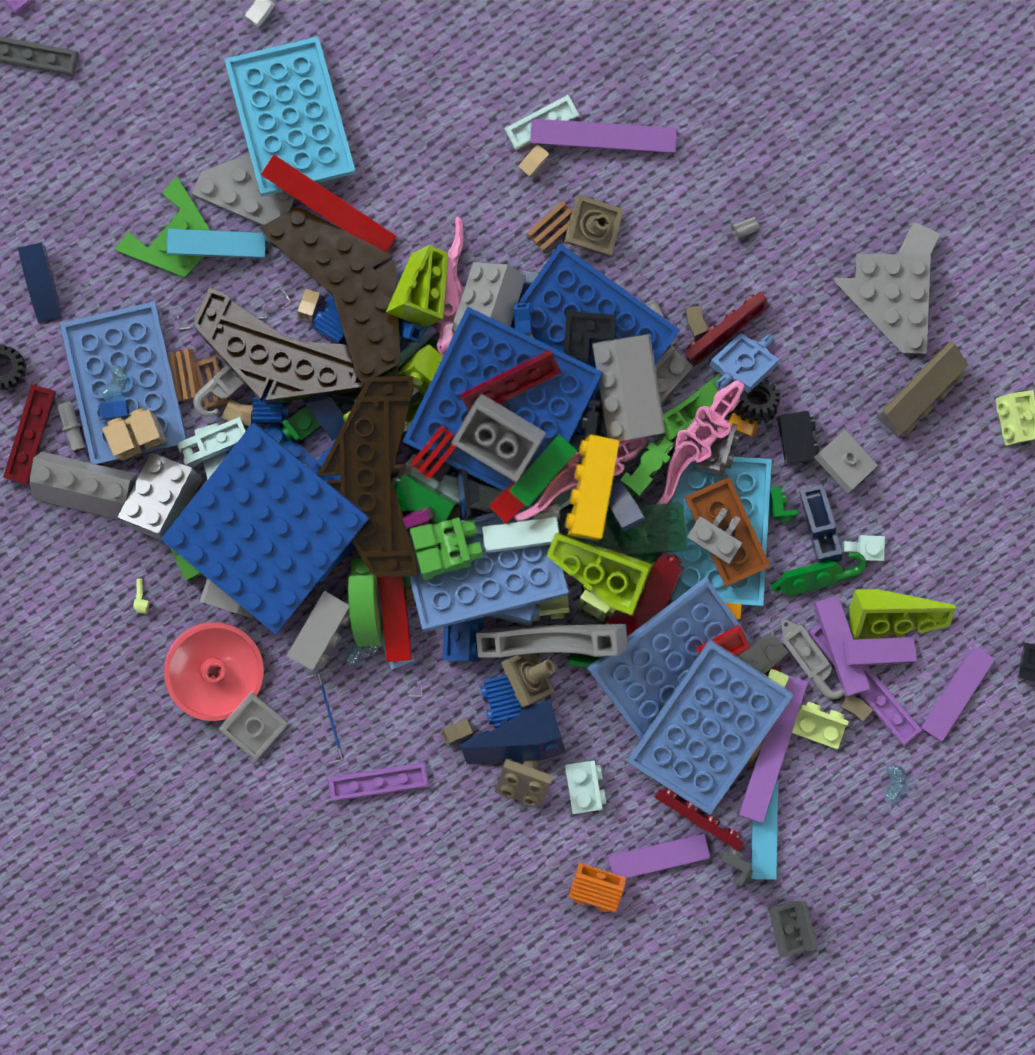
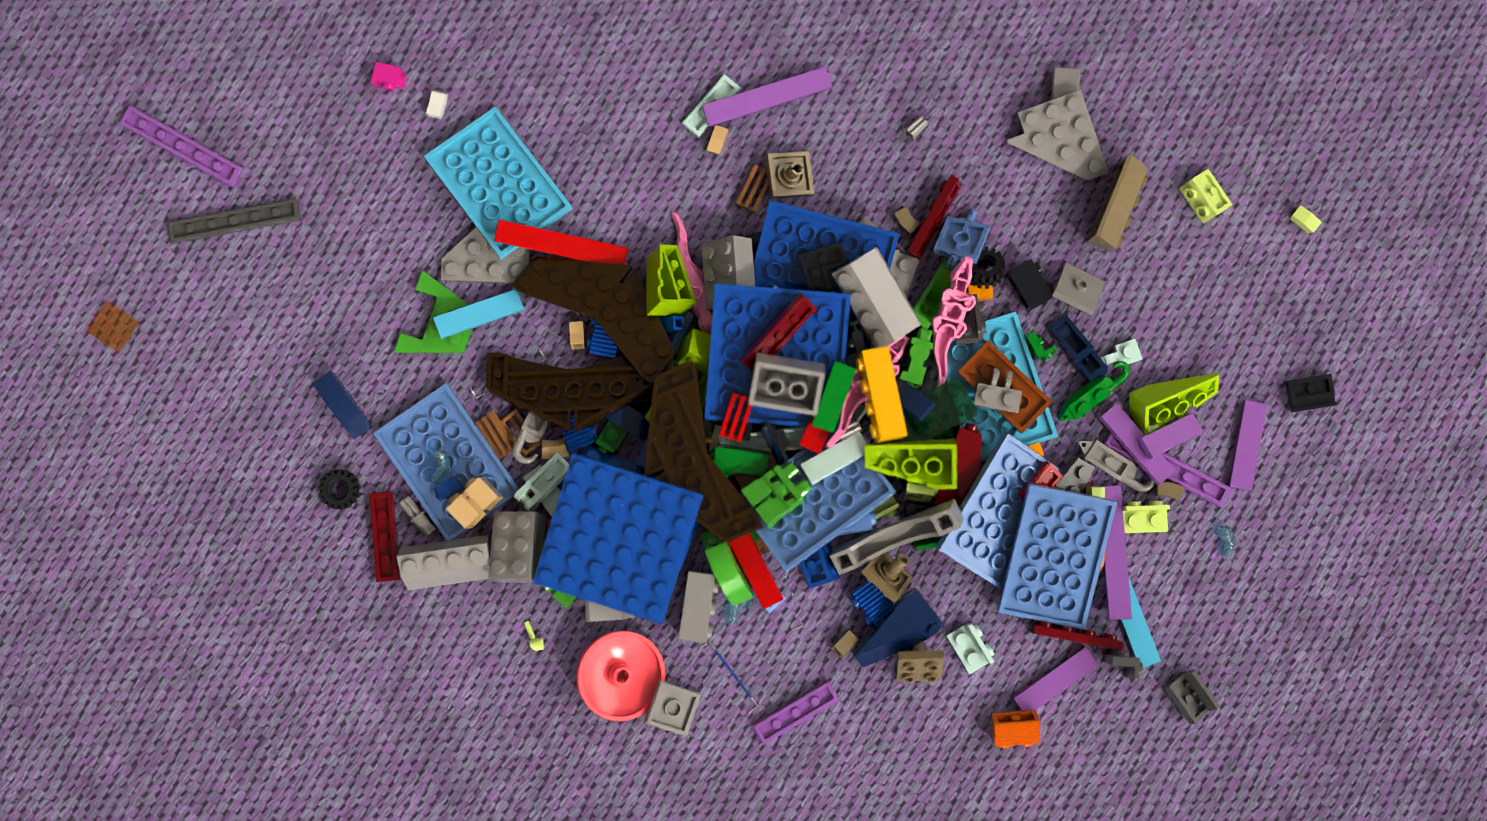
camera: 25 degrees left, 0 degrees up
magenta plate [403,506,434,528] -> none
blue piece [514,303,533,333] -> none

